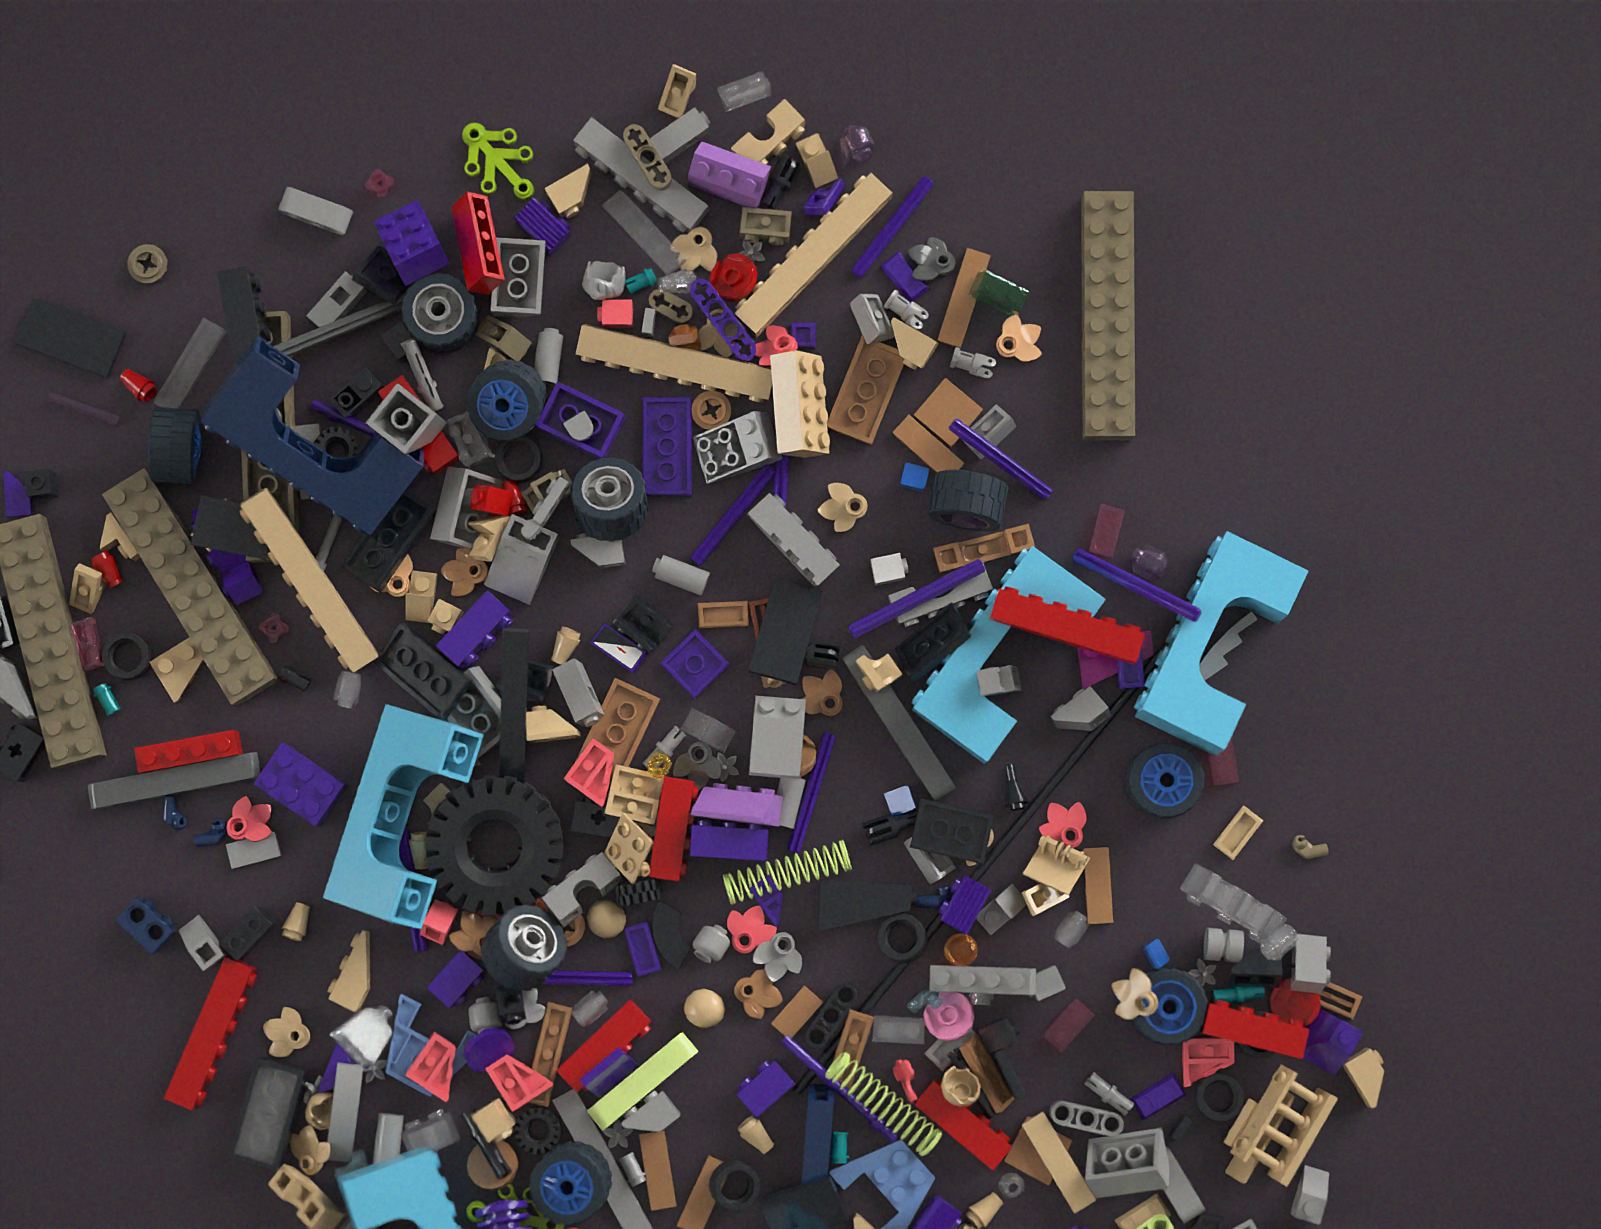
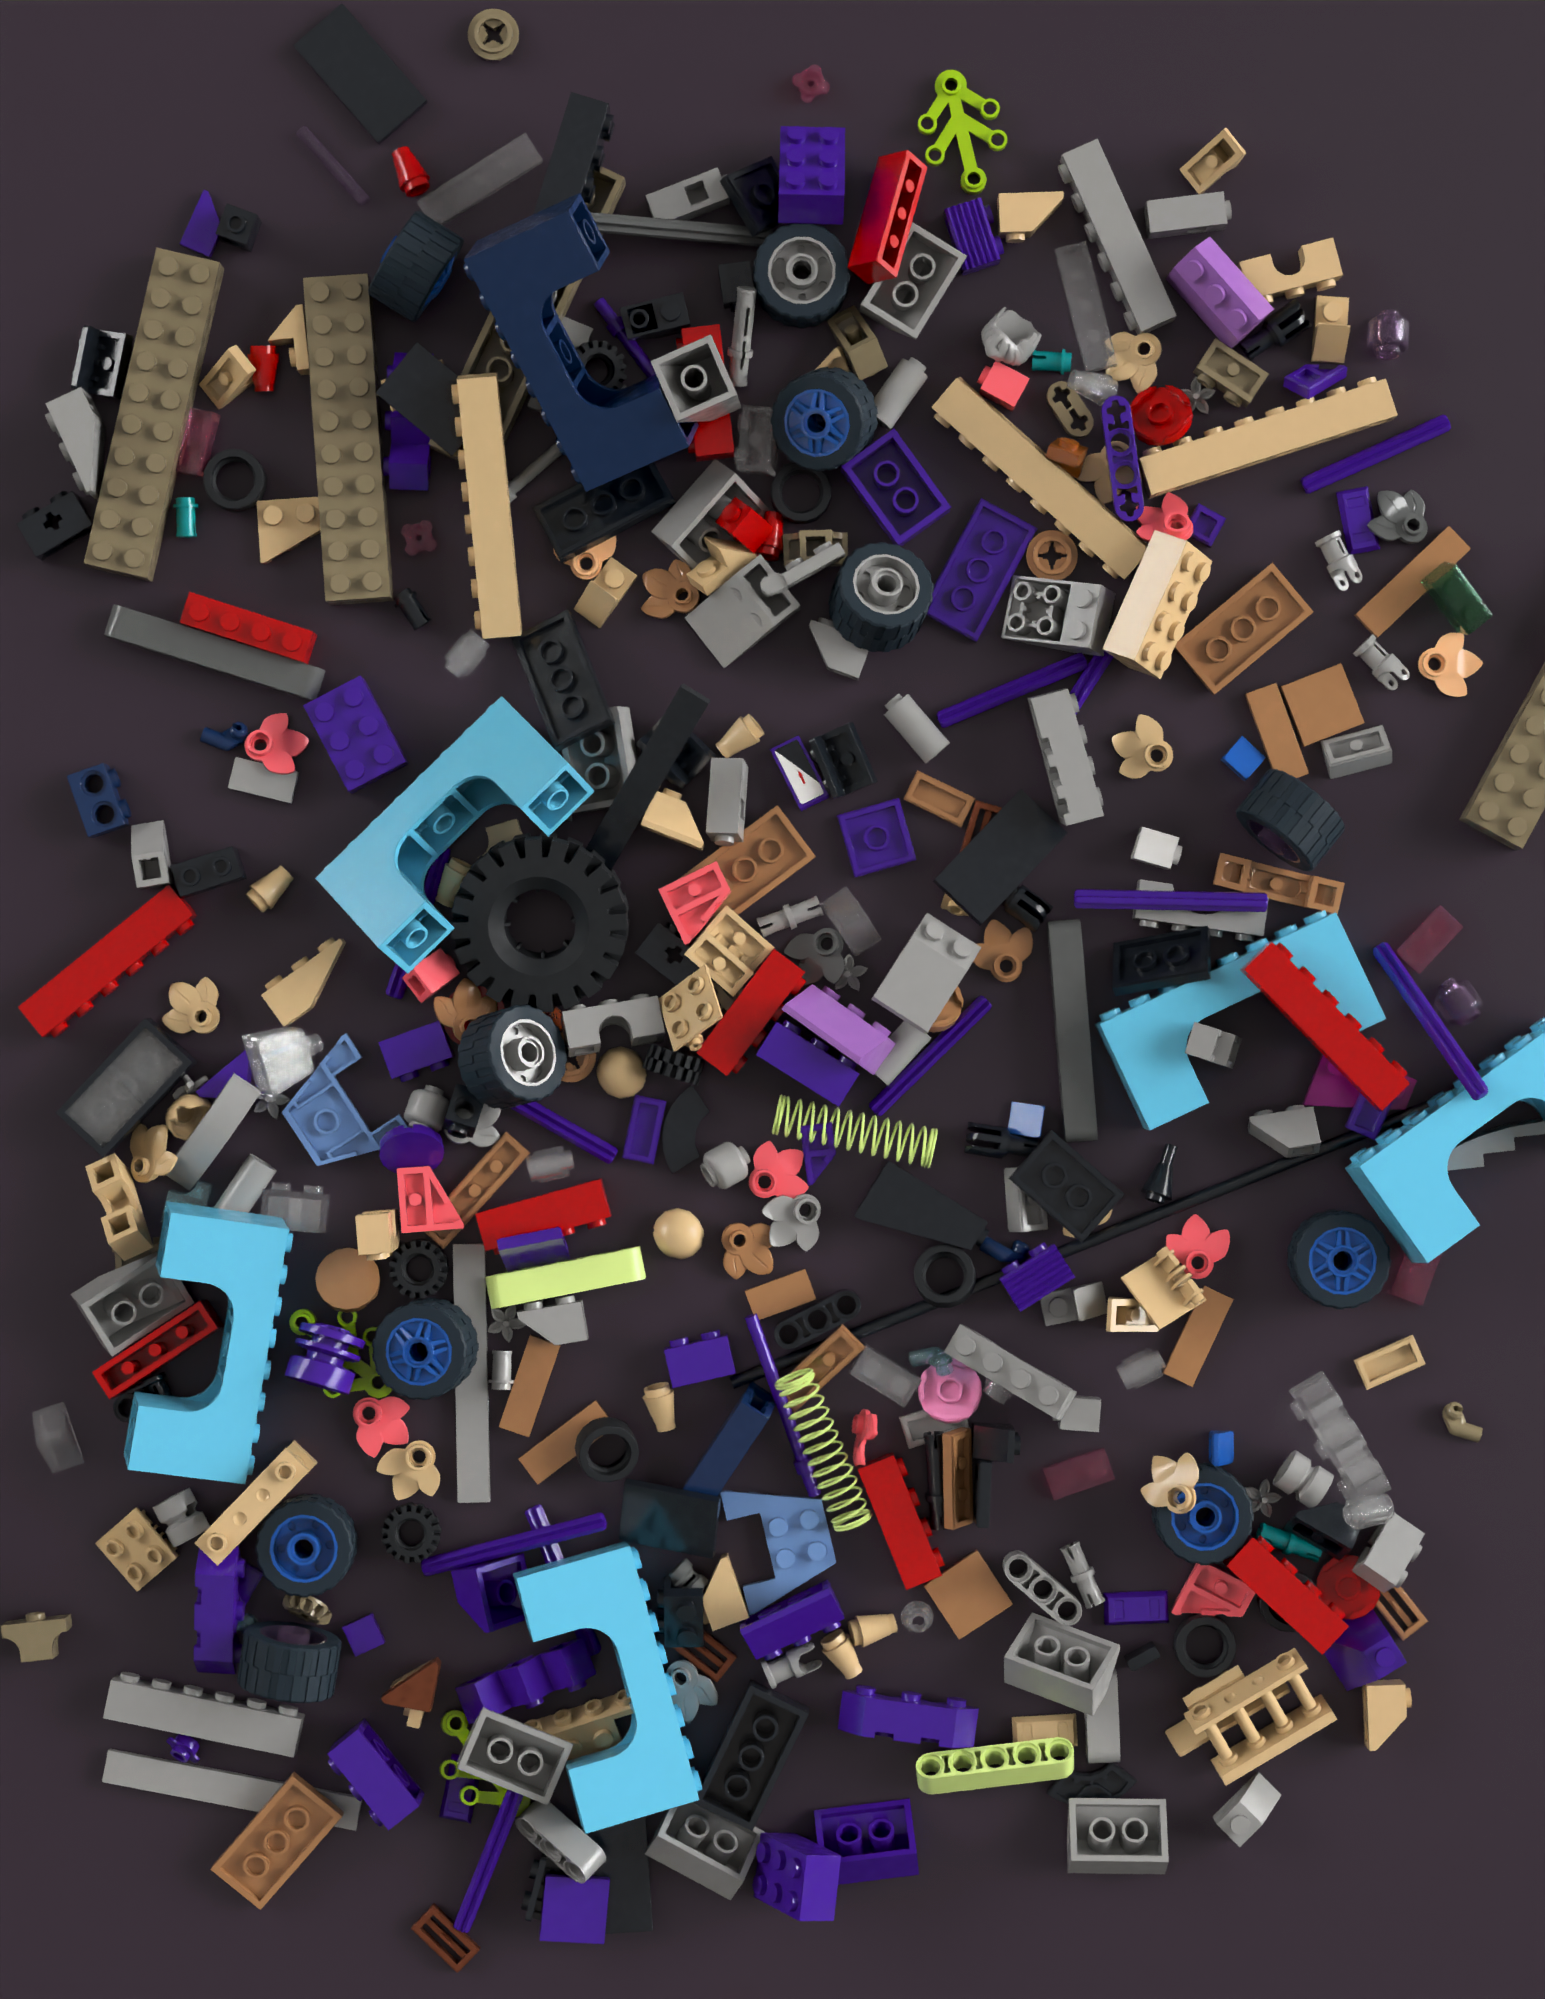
camera: 25 degrees right, 5 degrees up
dark blue arm [163,796,187,831] -> none
light grey beam [278,187,353,235] -> none
coral wing [405,1032,456,1102] -> none
tan brick [428,599,464,635] -> none
dark purple brick [436,590,514,670] -> none
black pin [460,1108,512,1180] -> none
light grey tile [563,411,593,441] -> none
dark tan beam [623,124,672,191] -> none
light grey tile [642,308,656,338] -> none
clear yellow bush [647,753,671,778] -> none
clear bracket [718,72,771,112] -> none
teal pin [829,1132,849,1163] -> none
light grey slope [850,294,895,344] -> none
tan brick [856,654,902,693] -> none
tan slope [891,317,939,370] -> none
tan hair [941,1067,981,1106] -> none
clear orange wheel [943,933,978,966] -> none
dark purple axle [949,419,1053,500] -> none
tan tile [1021,1111,1096,1213] -> none

